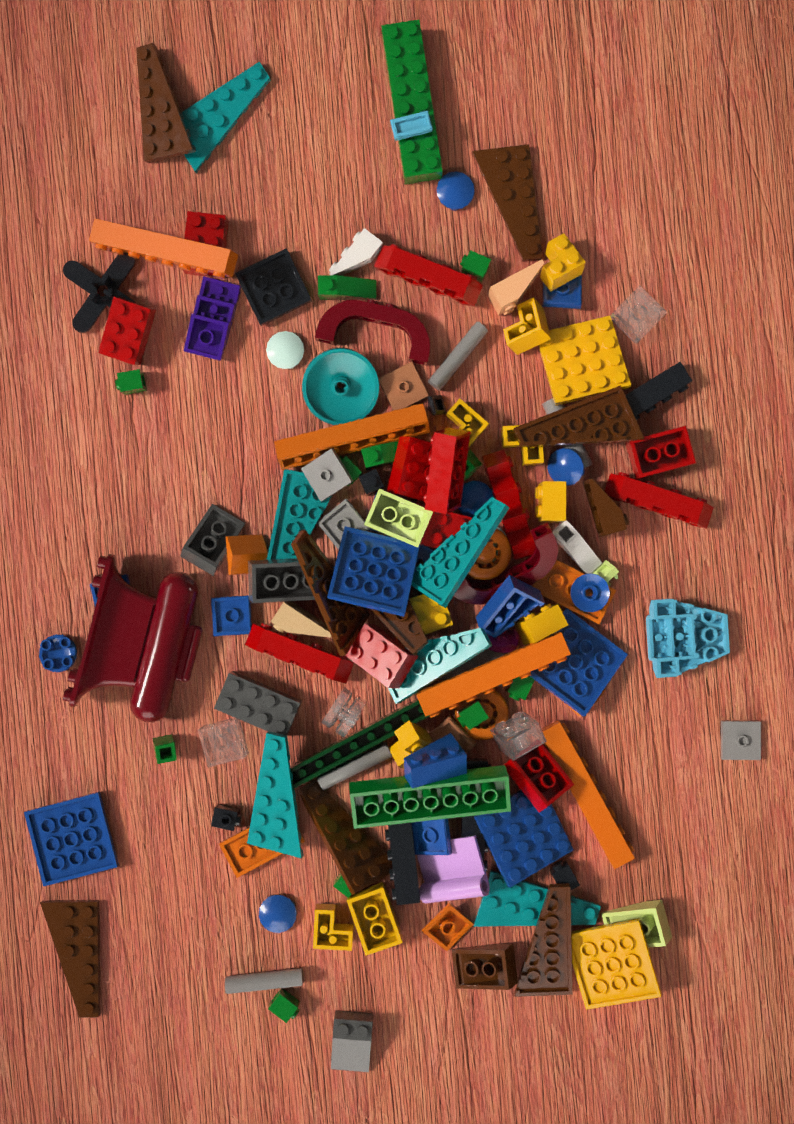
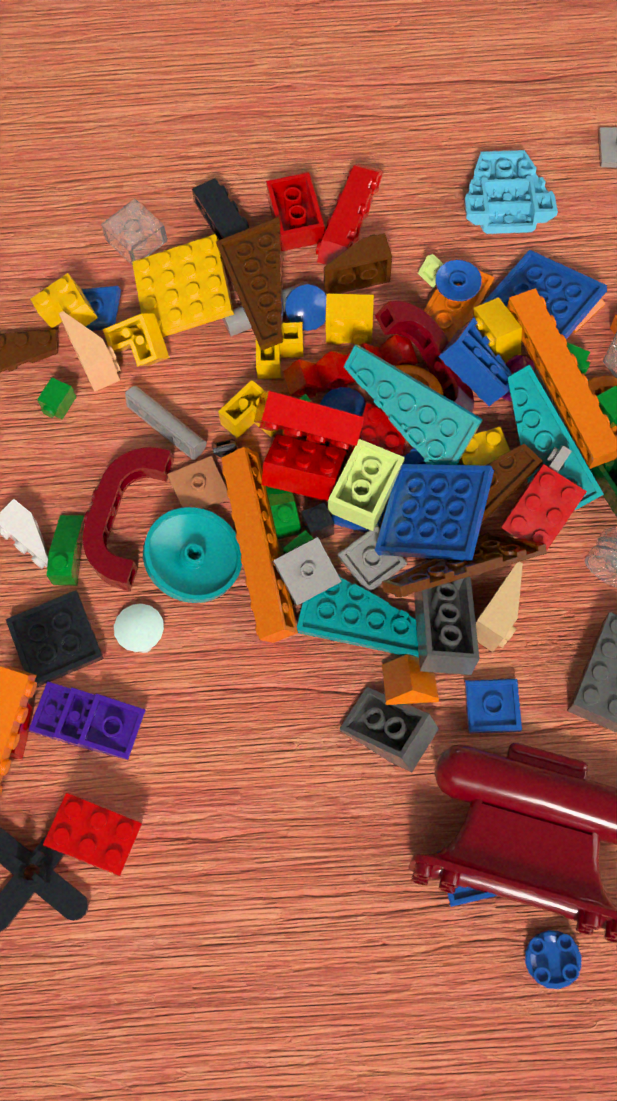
camera: 85 degrees left, 20 degrees down
green brick [115,369,147,395] -> none
red brick [245,623,354,684] -> none
red brick [374,244,483,306] -> none
white slope [552,520,602,574] -> none
none -> light grey plate [547,445,572,472]

